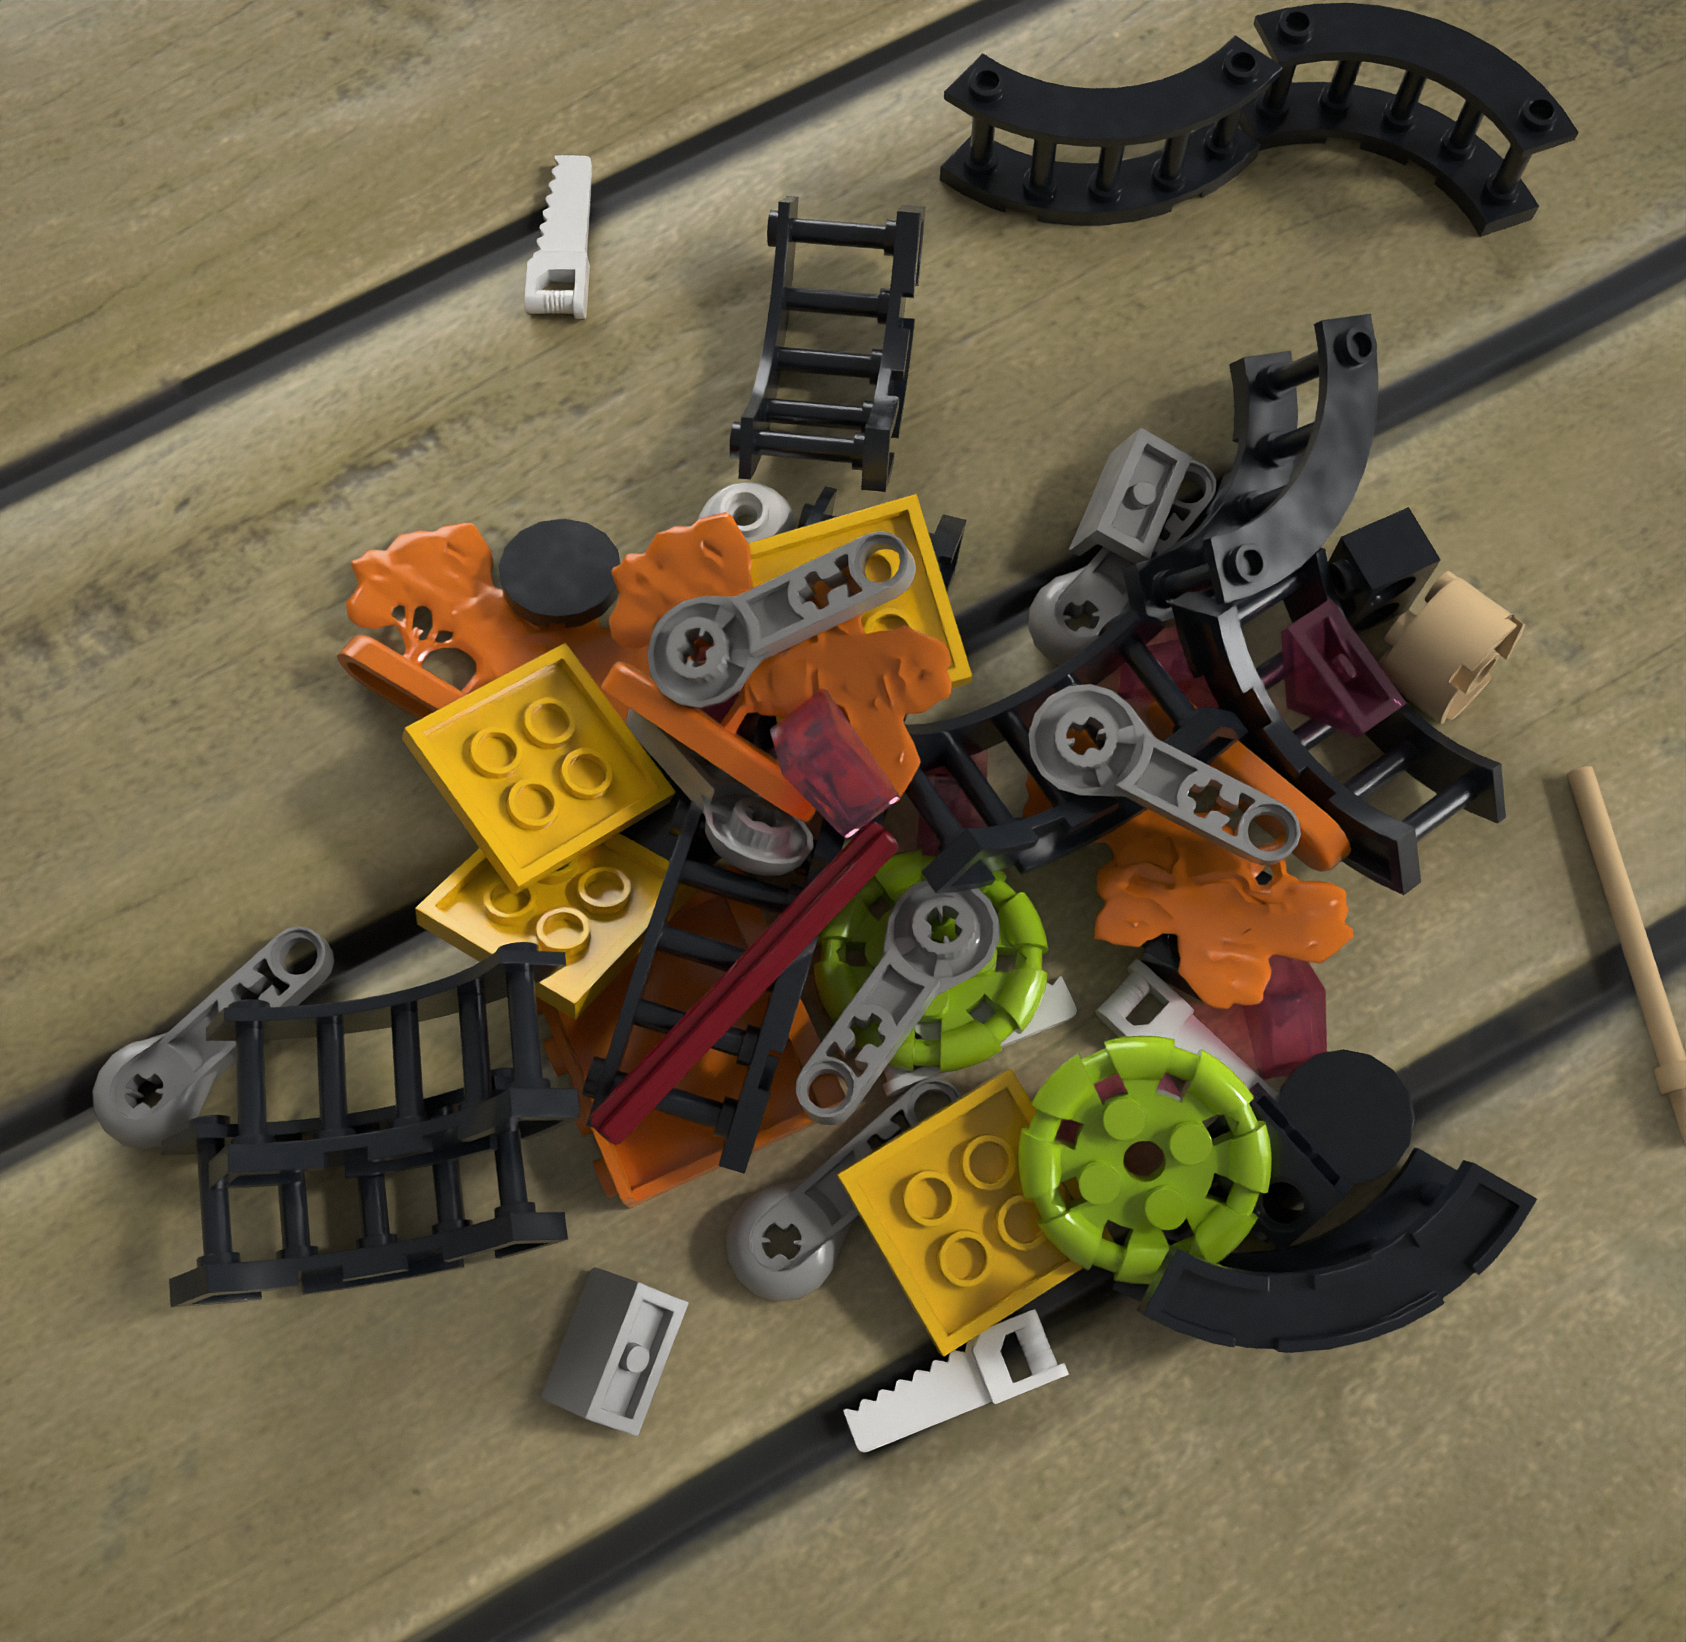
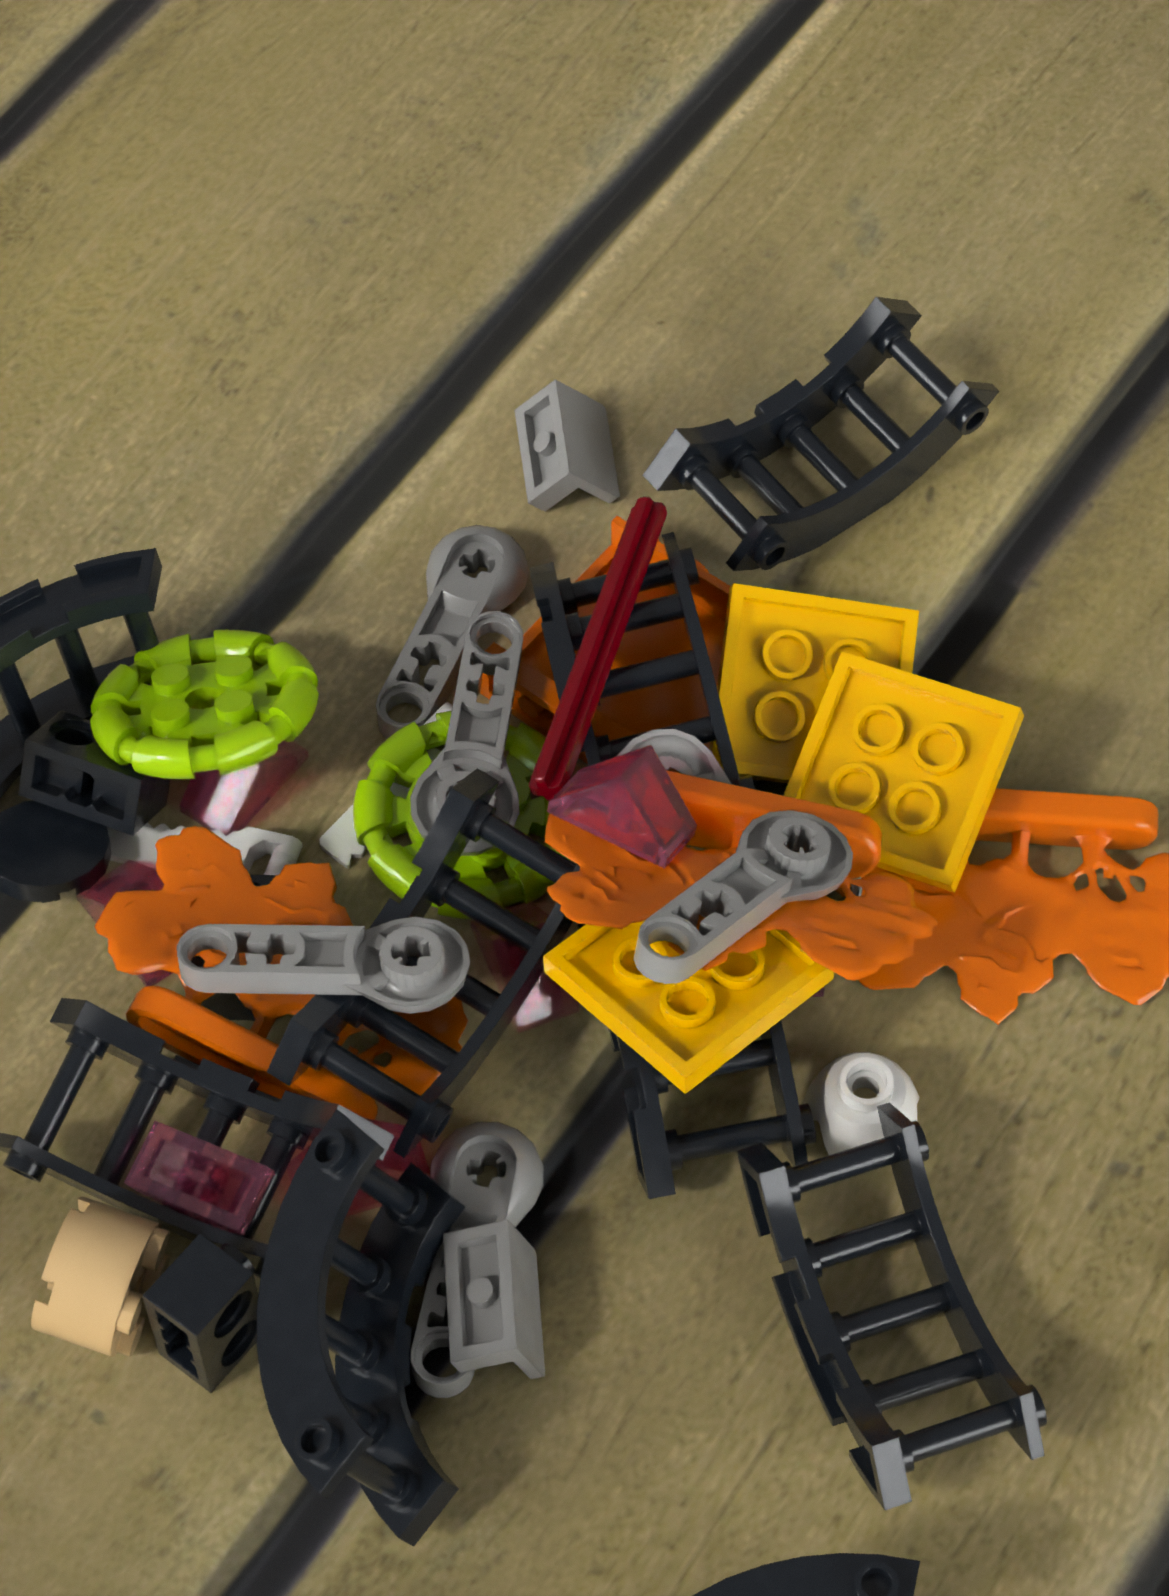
camera: 150 degrees right, 15 degrees down
light grey beam [92,926,334,1150] -> none
black fence [206,942,580,1189] -> none
black tile [498,519,620,628] -> none
yellow plate [835,1068,1115,1356] -> none
white piece [843,1309,1069,1452] -> none

